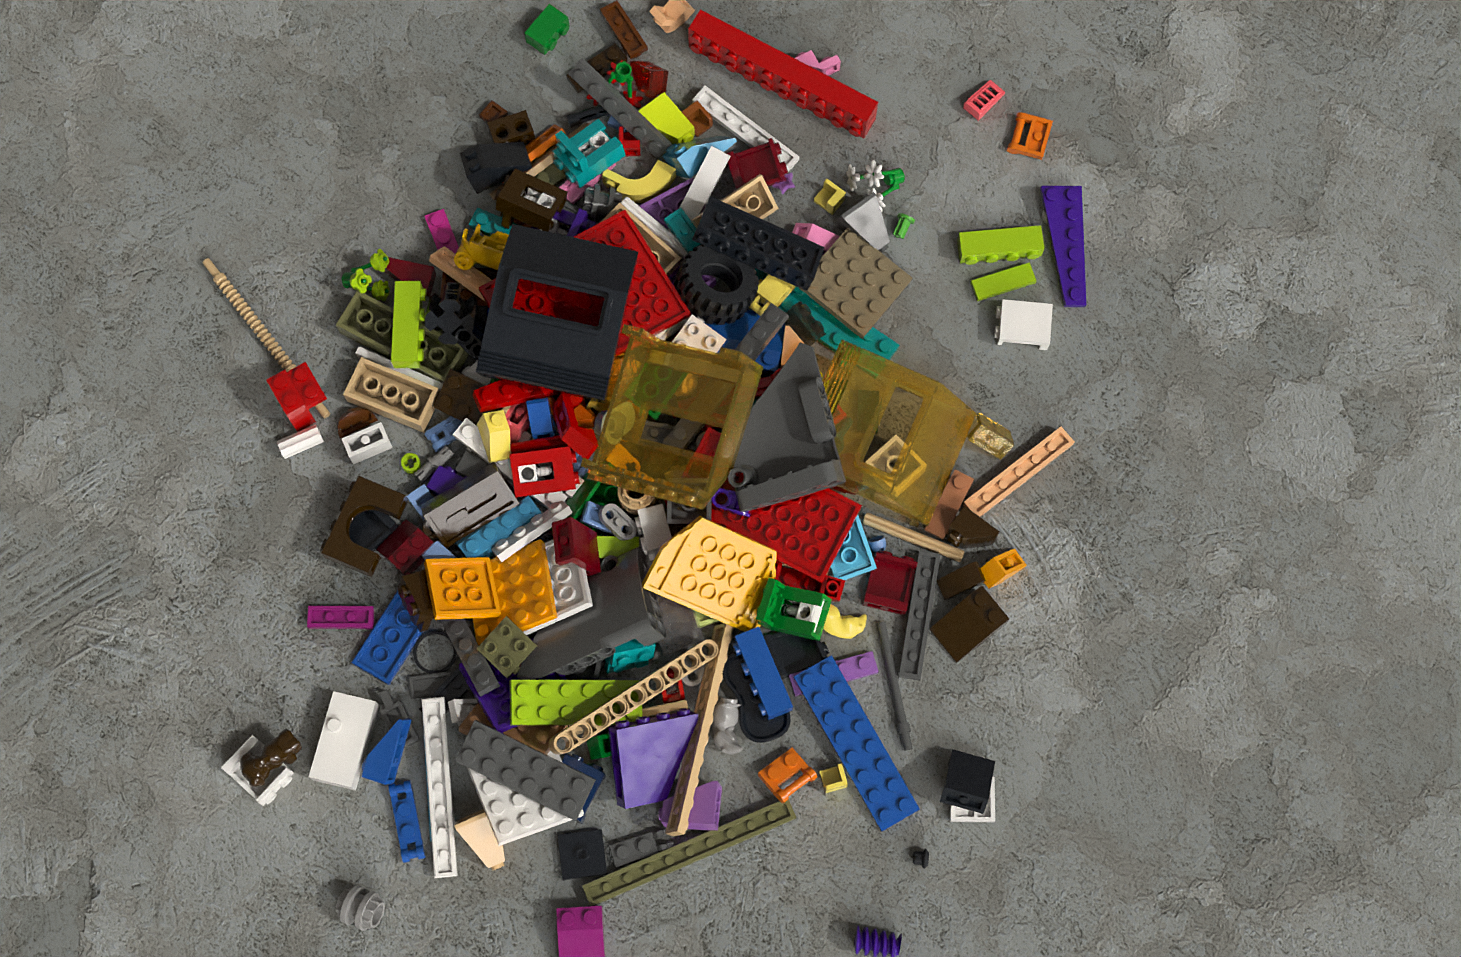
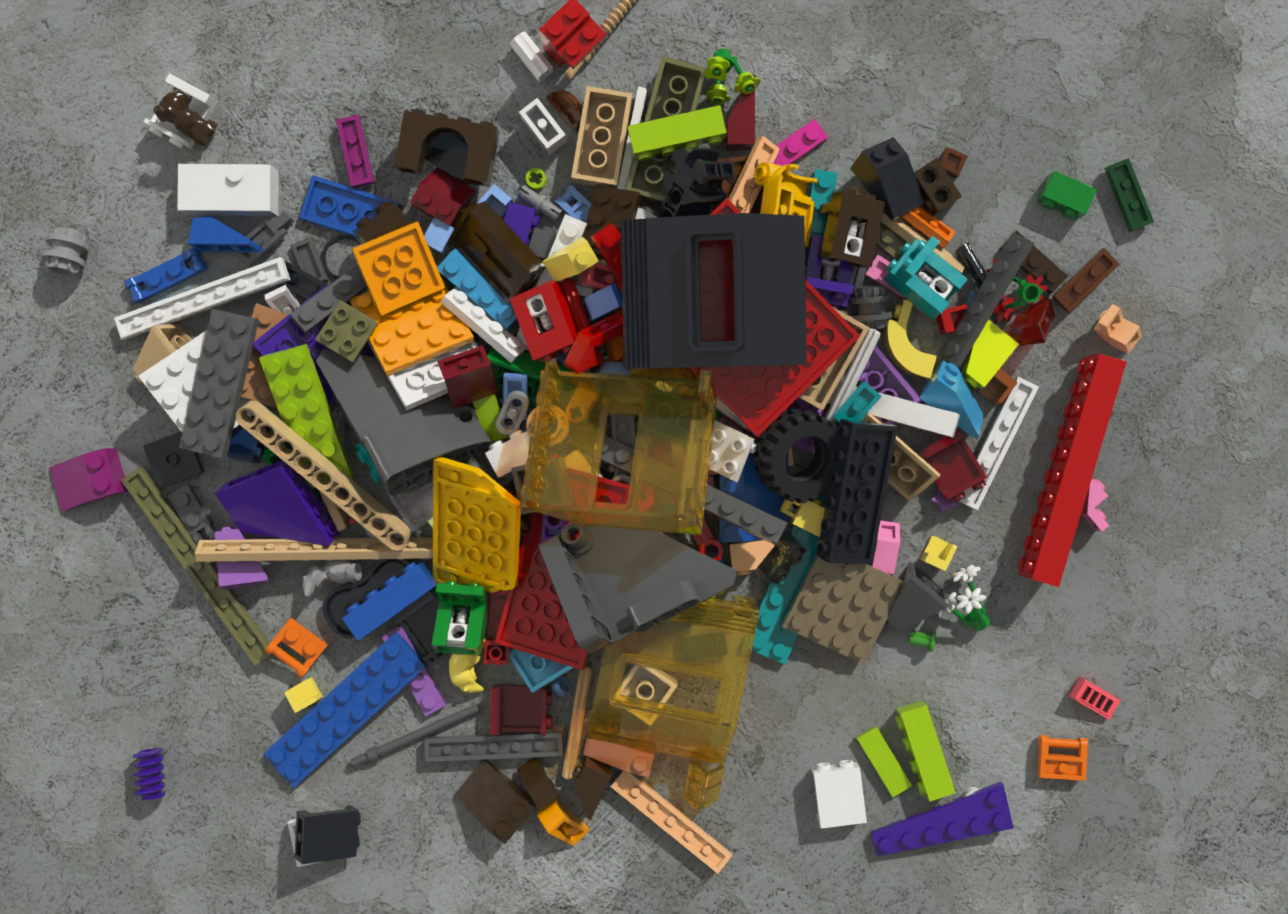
camera: 75 degrees right, 15 degrees up
black piece [913,849,929,869] -> none

